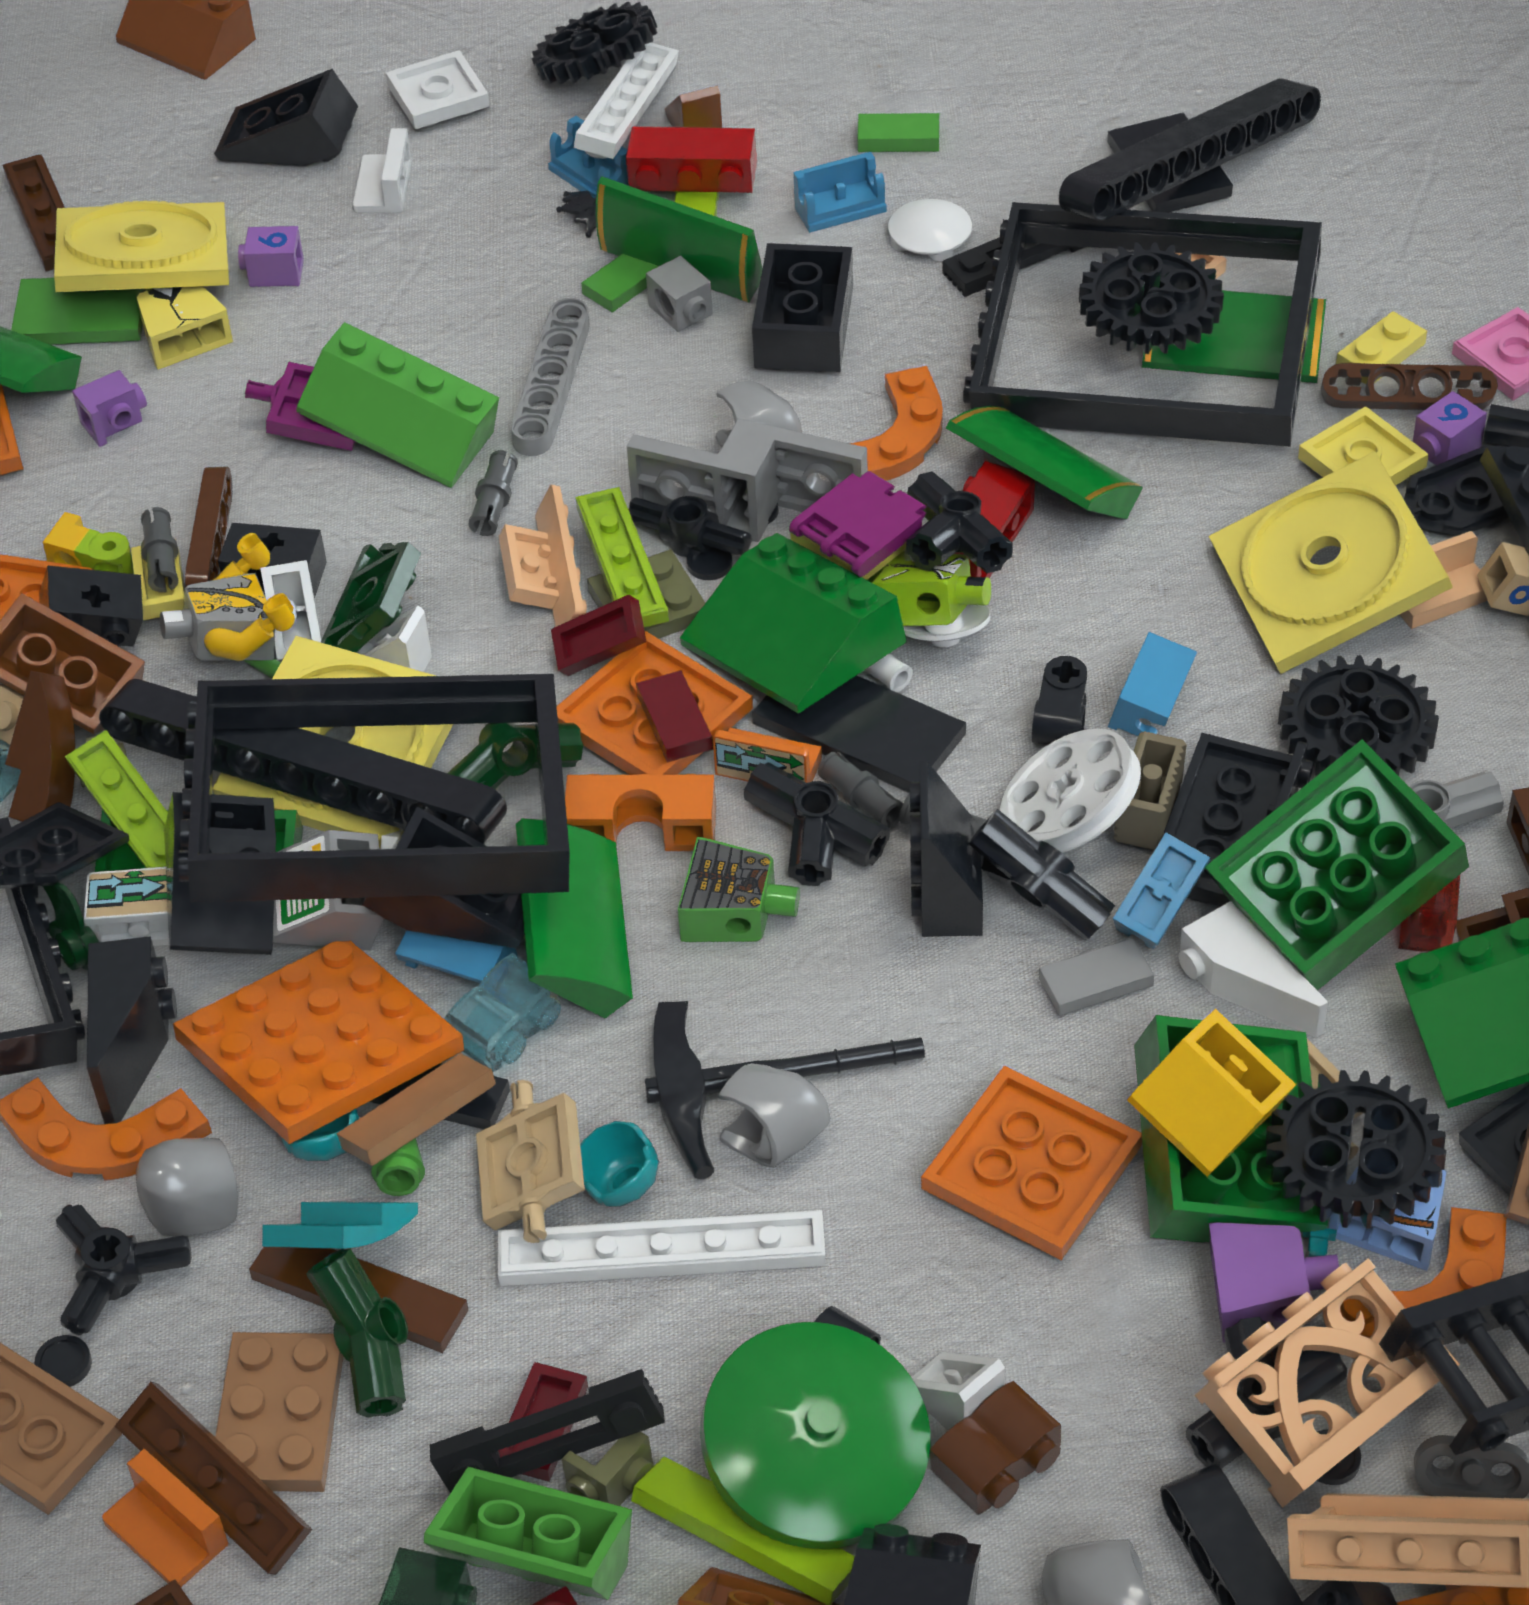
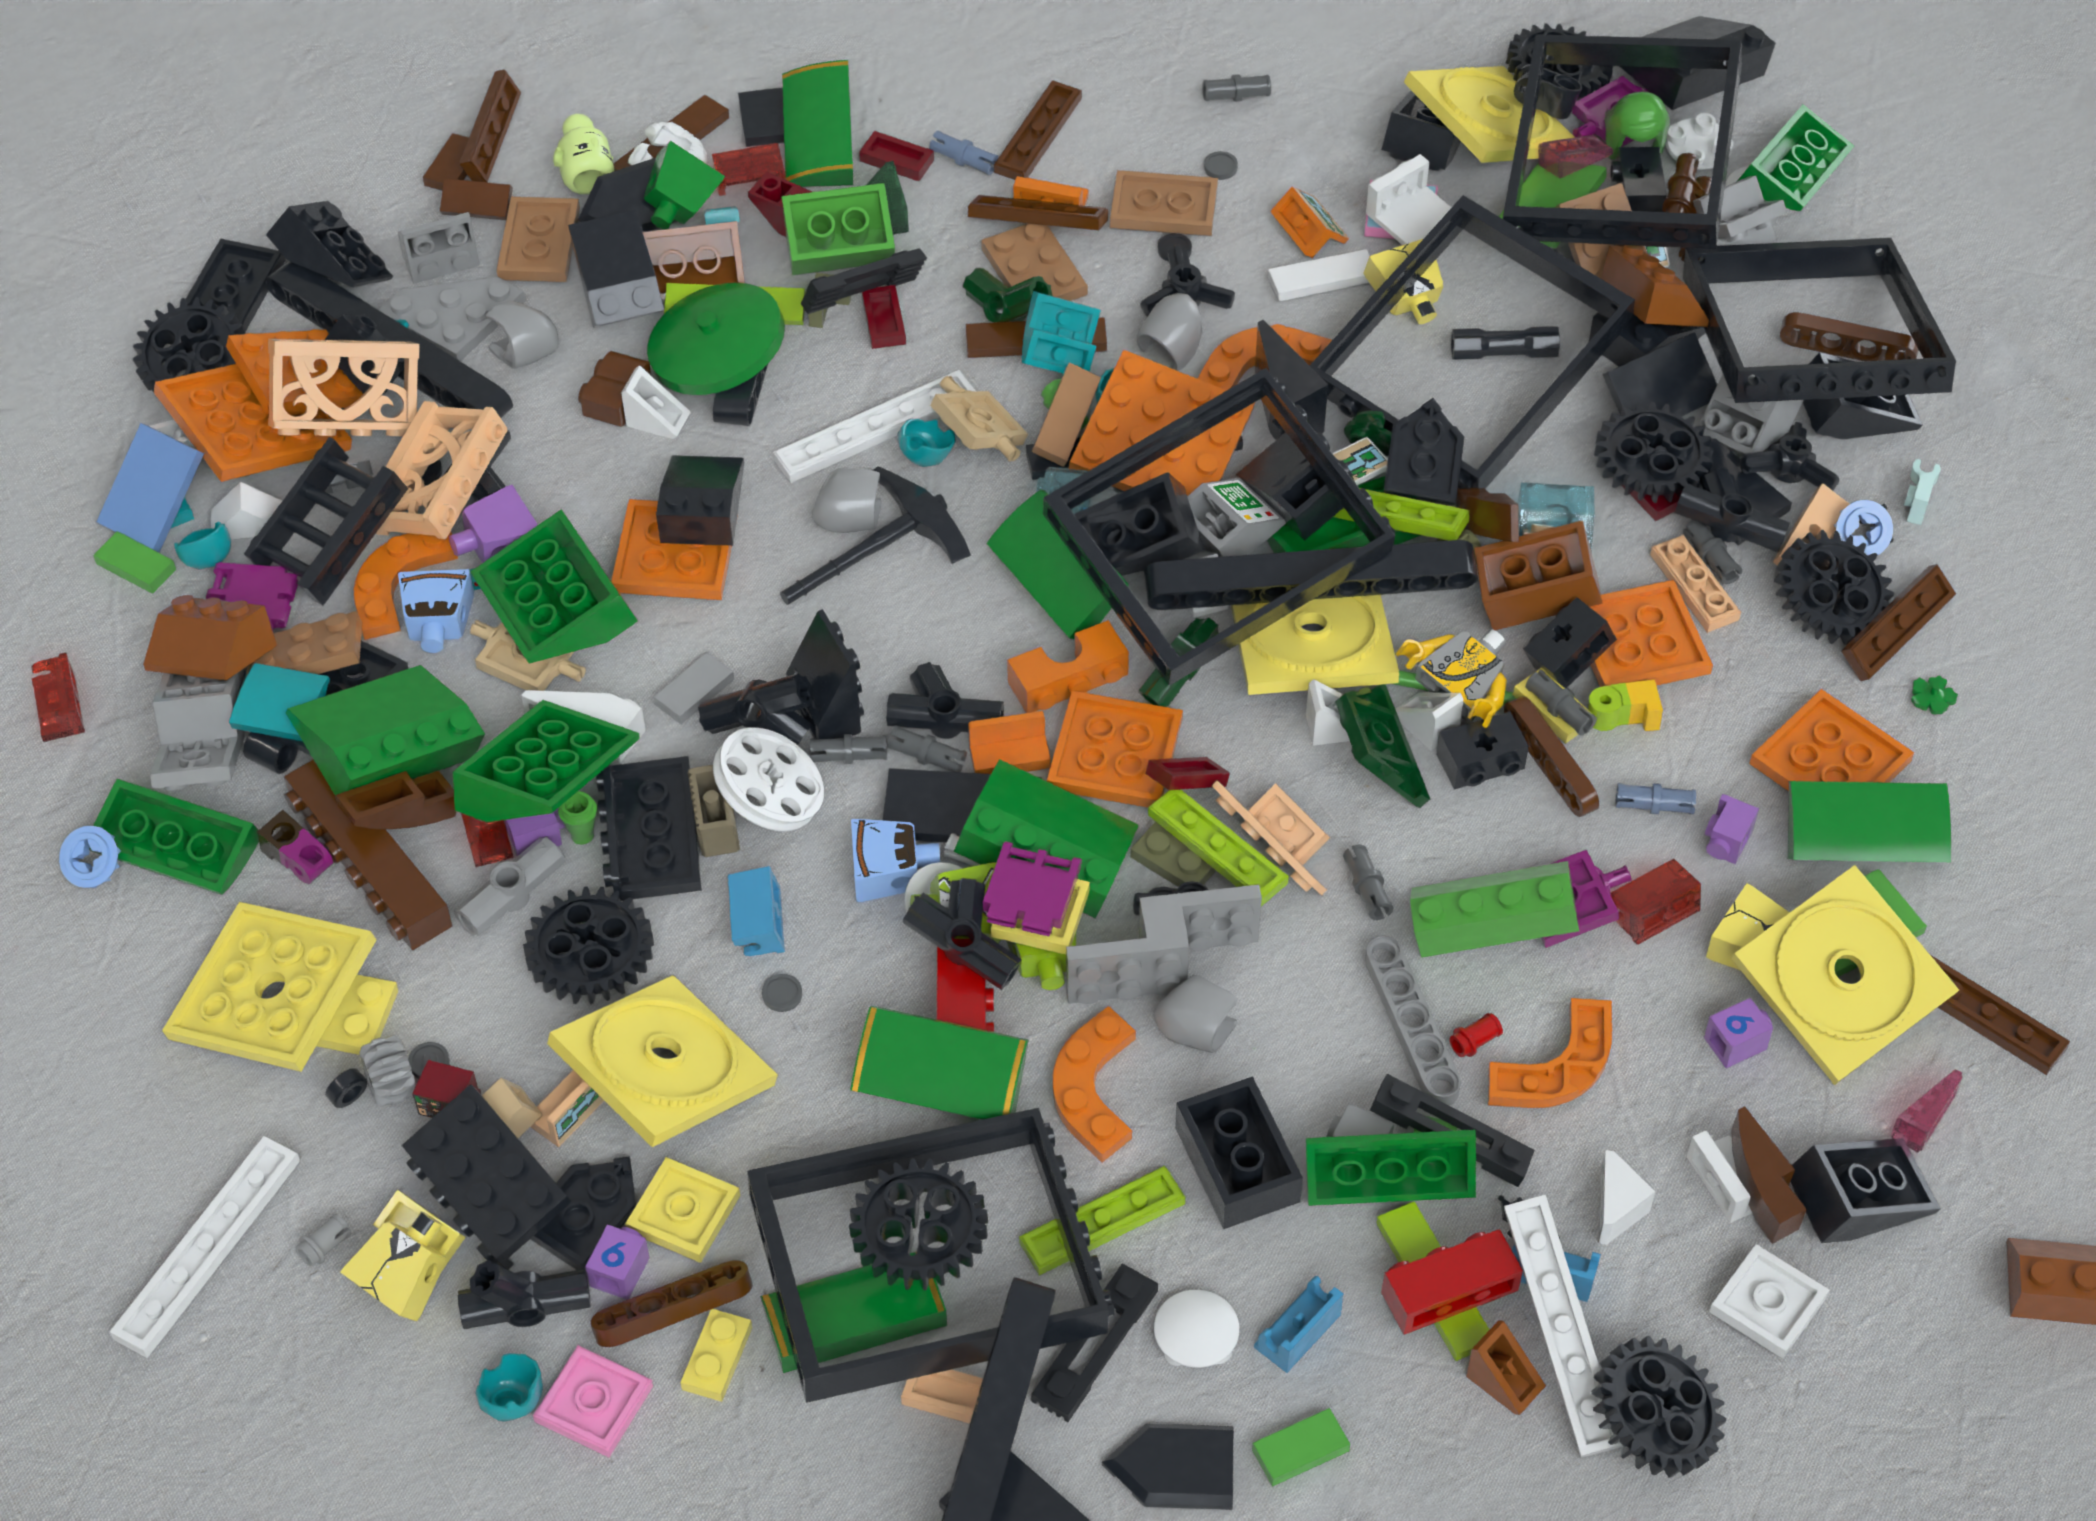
camera: 150 degrees right, 5 degrees up
dark red tile [636,670,713,762] -> none
torso [678,837,800,942] -> none
black piece [1032,656,1087,745] -> none
dark azure hinge [1113,833,1210,949] -> none
yellow slope [1127,1008,1296,1177] -> none
black gear [1266,1070,1447,1229] -> none
none -> black slope [656,455,744,546]
none -> dark grey piece [762,974,802,1012]
none -> light blue torso [851,819,940,902]
none -> lime tile [1019,1166,1186,1276]
none -> black tile [1102,1423,1234,1510]
none -> black container [1370,1074,1535,1187]
none -> red pin [1449,1013,1503,1057]
none -> orange plate [1488,998,1612,1108]
none -> white slope [1599,1150,1655,1245]
none -> clear red hinge [1611,858,1701,945]
none -> sand blue pin [1615,783,1696,815]
none -> reddish brown slope [1731,1106,1807,1244]
none -> clear pink slope [1891,1069,1963,1153]

